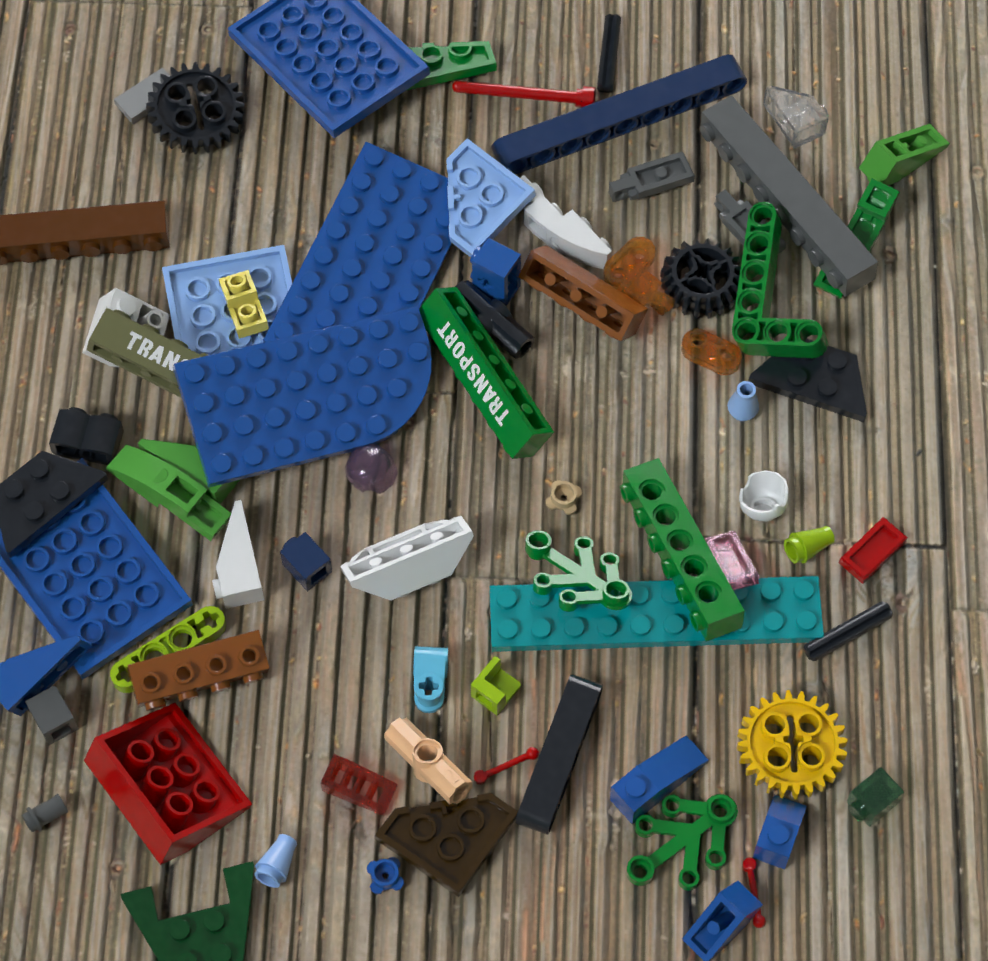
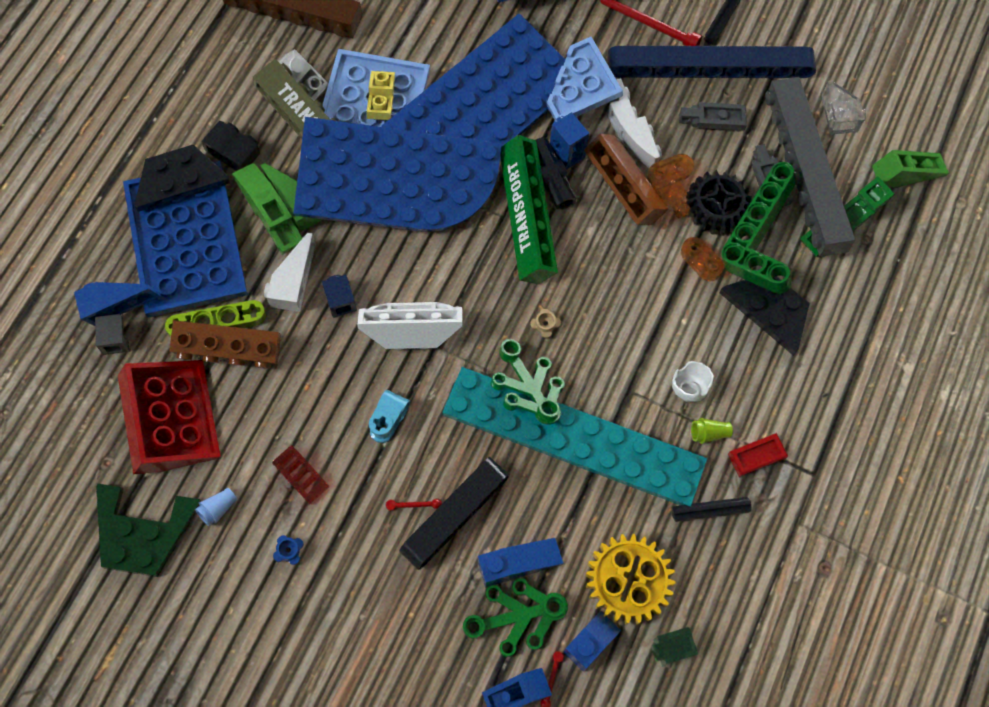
camera: 20 degrees right, 5 degrees up
dark grey pin [22,794,68,833] -> none
clear purple hair [345,444,398,494] -> none
dark brown plate [375,793,518,897] -> none
light nougat piece [384,717,472,804] -> none
lime panel [471,656,521,716] -> none
green brick [620,458,745,642] -> none
clear pink tile [704,531,759,590] -> none
light blue cone [727,381,759,421] -> none

